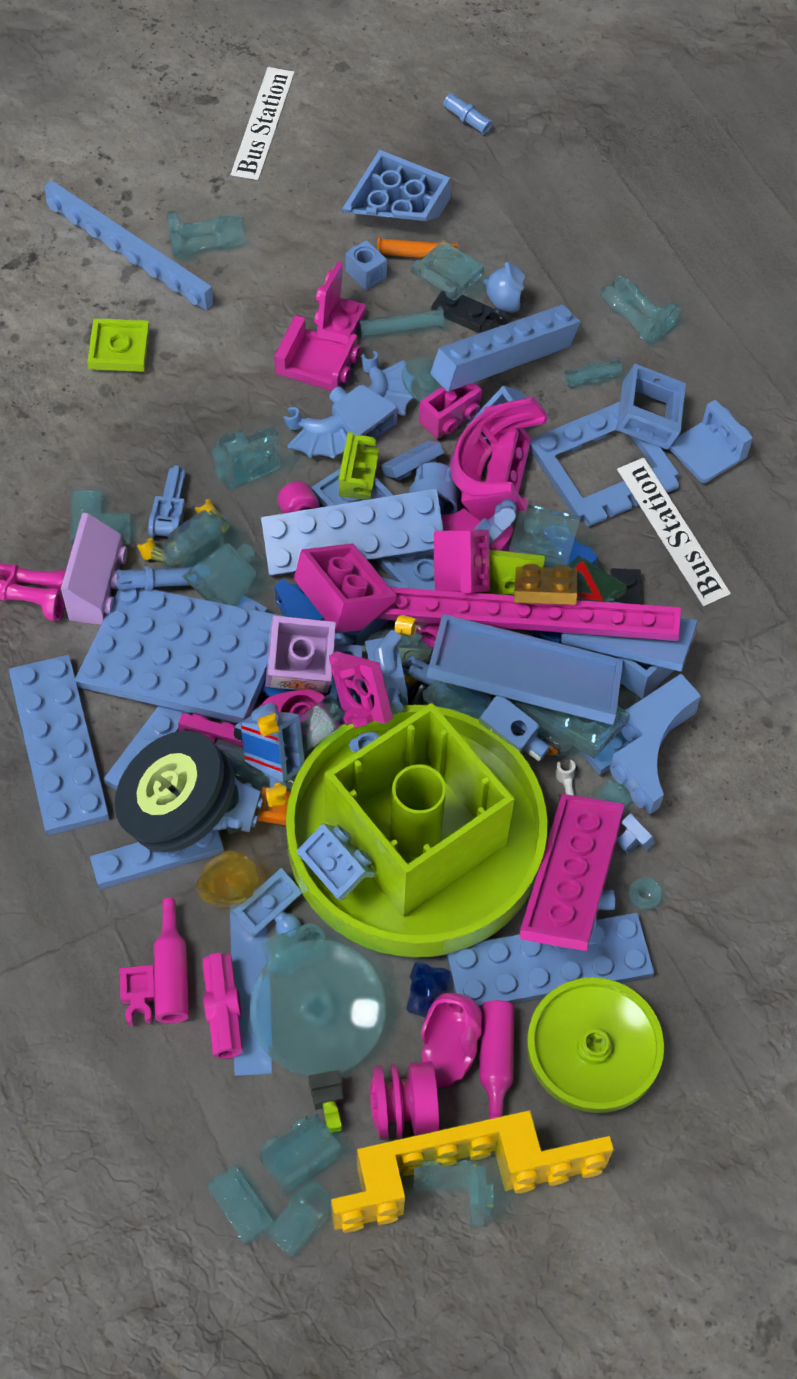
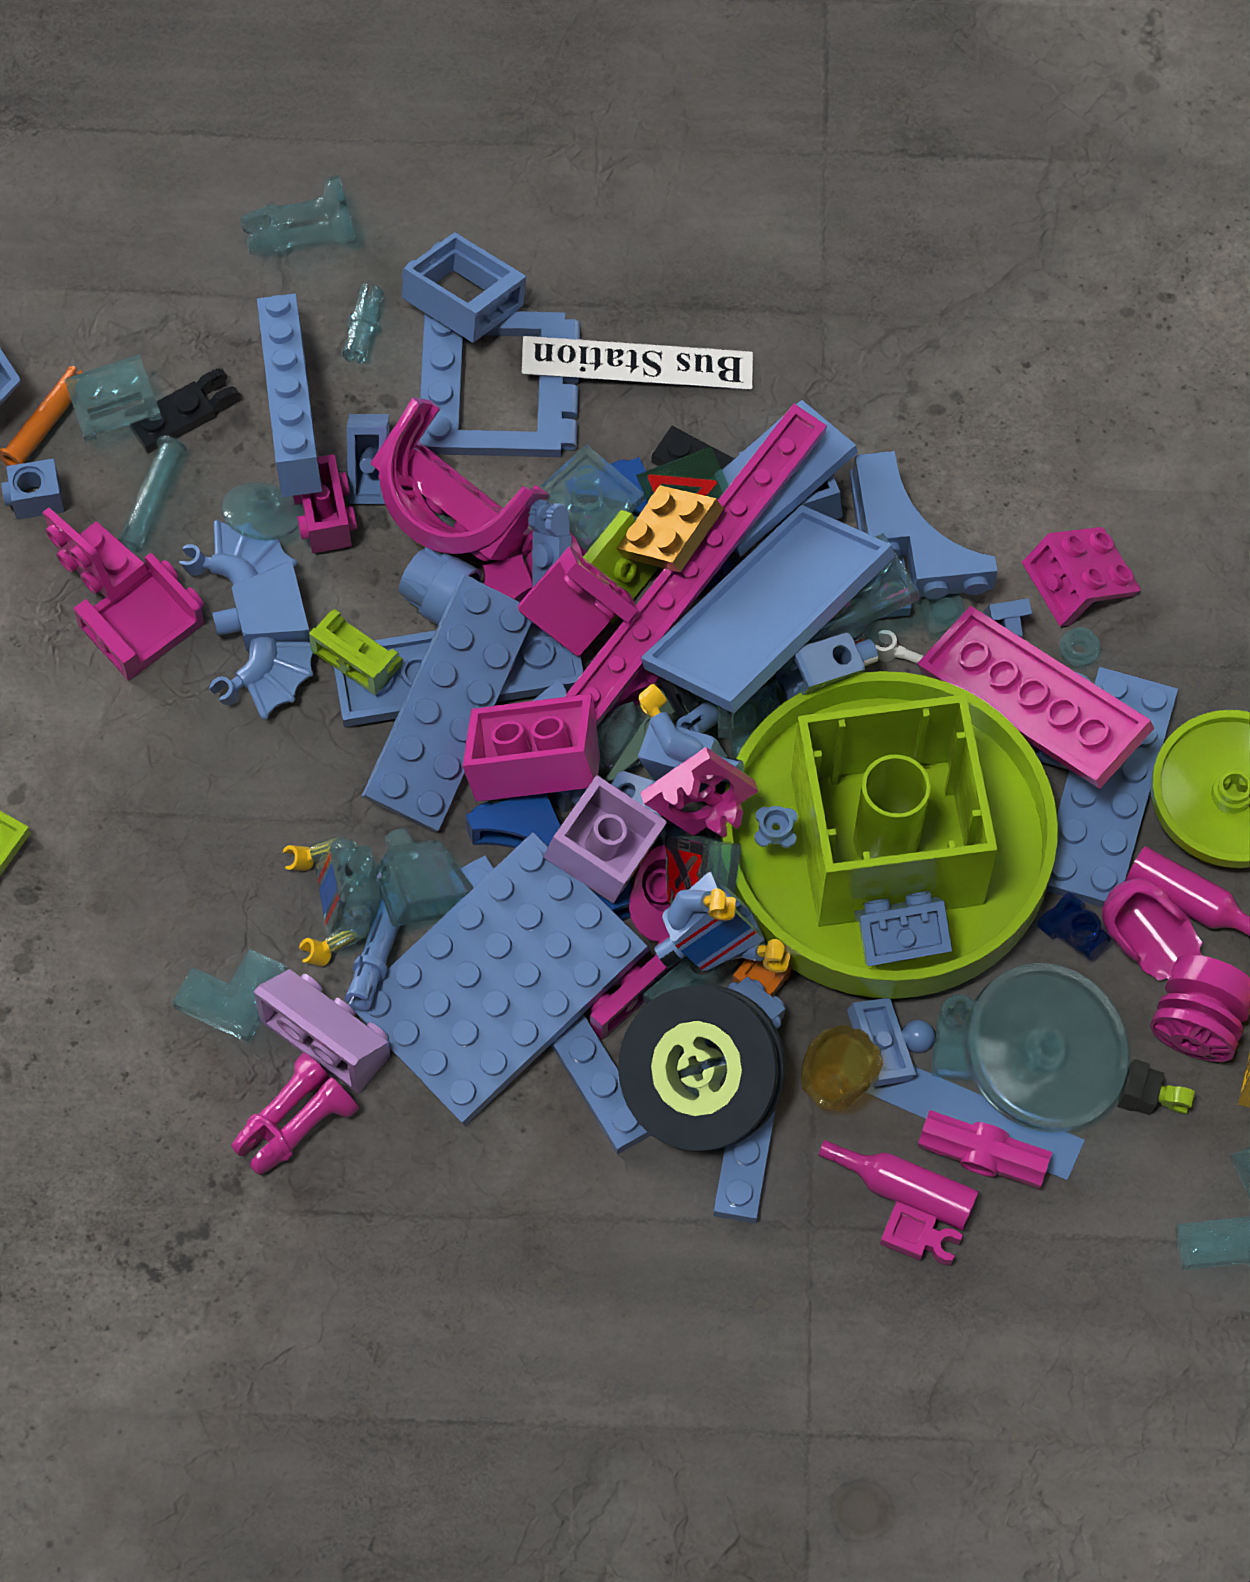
camera: 60 degrees left, 5 degrees up
medium blue plate [9,654,109,836] -> none
medium blue connector [148,465,186,540] -> none
clear light blue plate [211,426,281,491] -> none
clear light blue hinge [259,1113,341,1196] -> none
dark pink head [277,481,319,514] -> none
medium blue plate [380,440,444,480] -> none
medium blue piece [483,261,525,314] -> none
medium blue bracket [669,399,753,483] -> none
none -> dark pink bracket [1022,527,1141,627]

